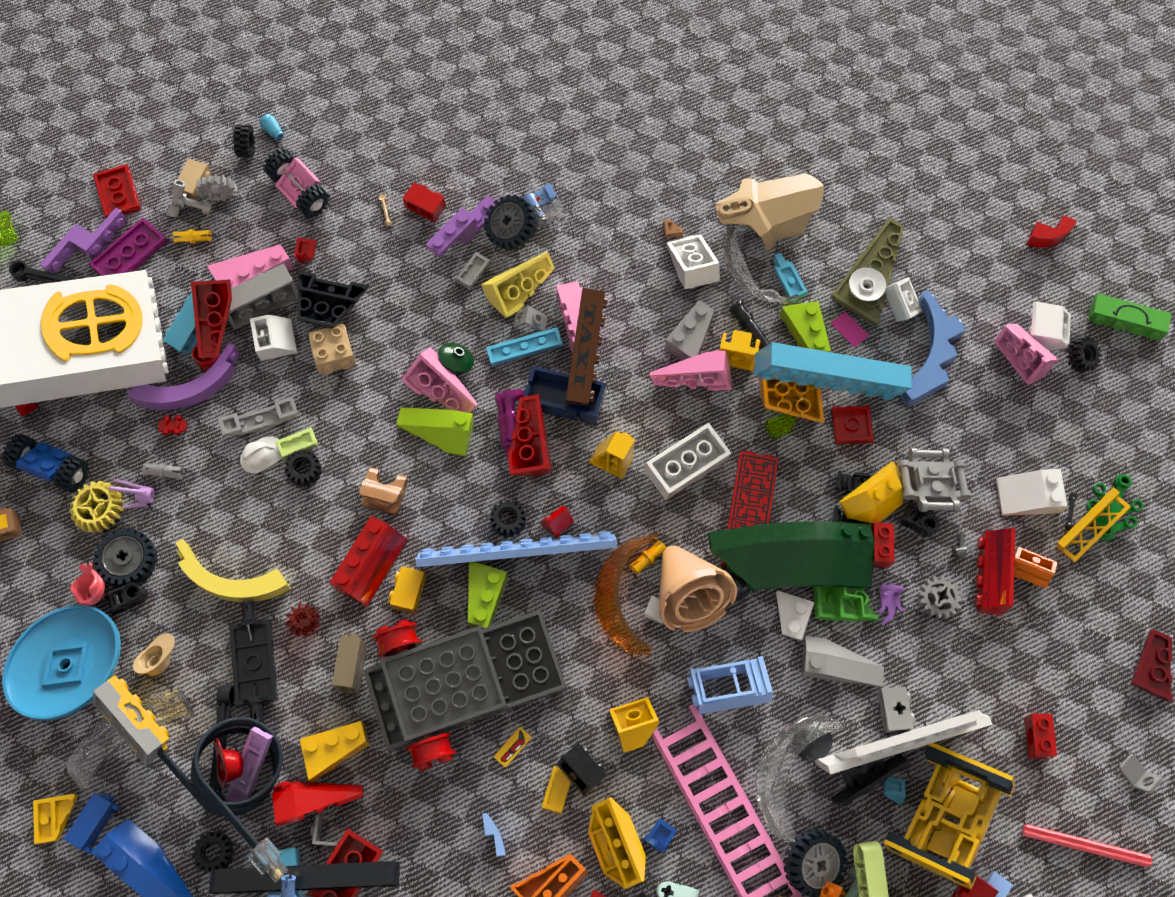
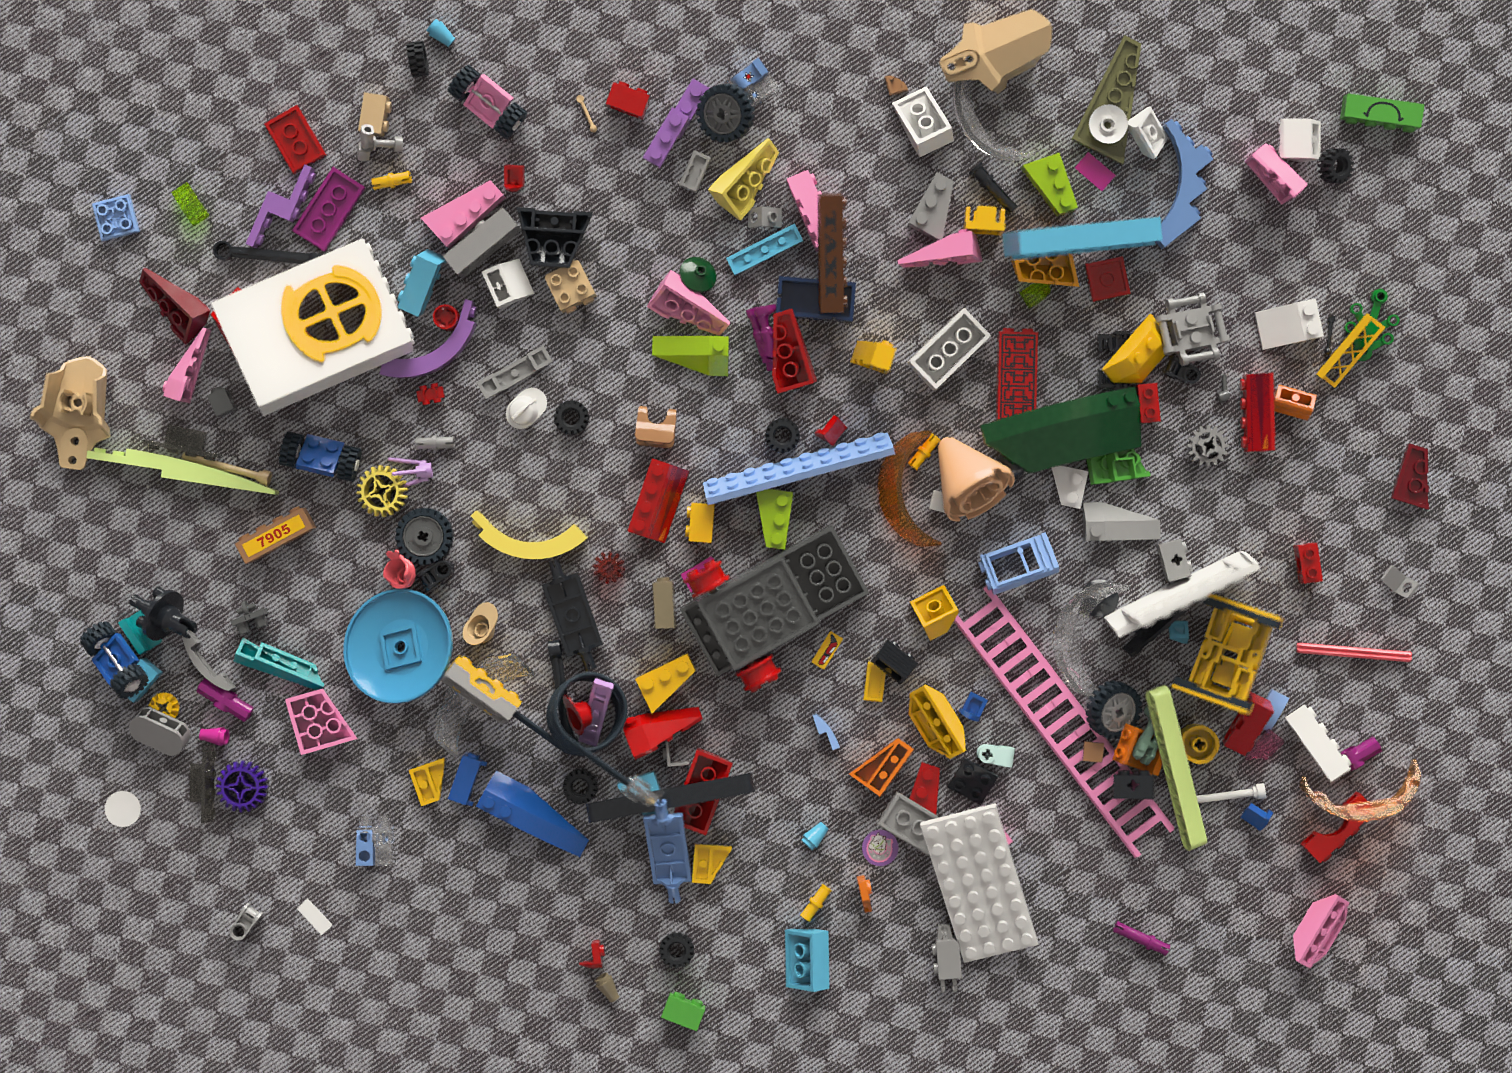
camera: 10 degrees left, 20 degrees up
red wedge [191,279,232,358] -> none
light grey gear [197,174,237,202] -> none
yellowish green plate [275,428,319,460] -> none
medium azure hinge [773,253,808,302] -> none
medium lavender piece [877,583,906,626] -> none
red brick [1026,215,1077,248] -> none

